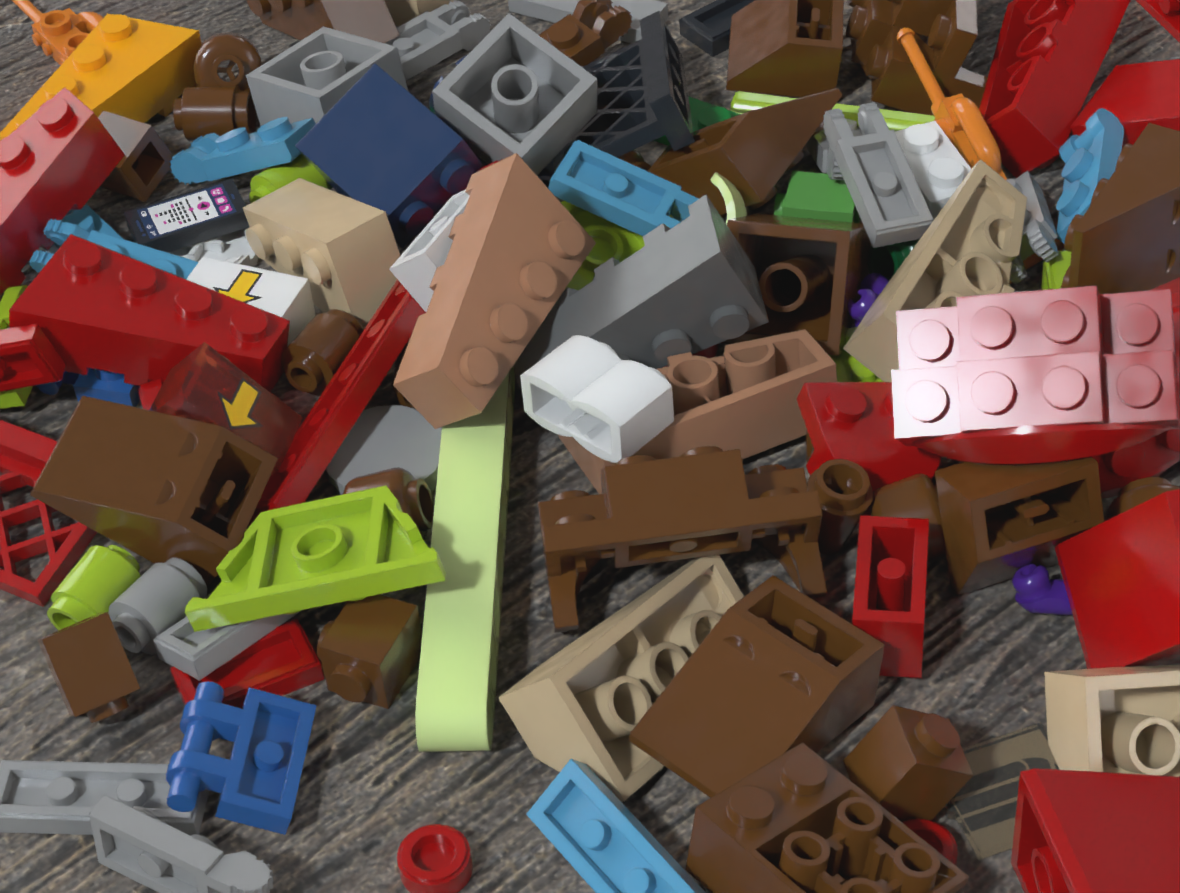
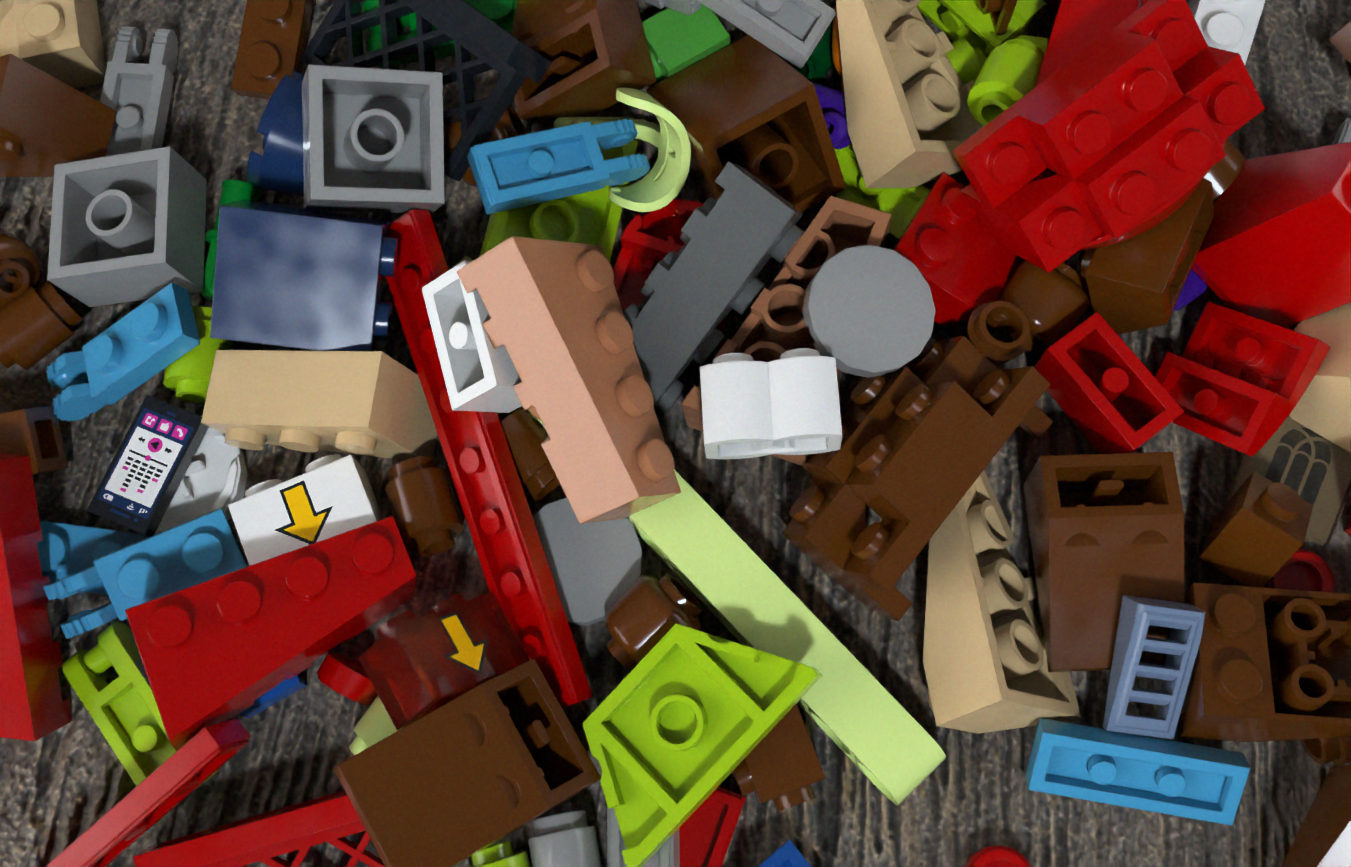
camera: 45 degrees left, 30 degrees up
none -> light grey tile [802,245,936,378]
none -> sand blue slope [1102,595,1206,739]
none -> red slope [1155,301,1330,457]

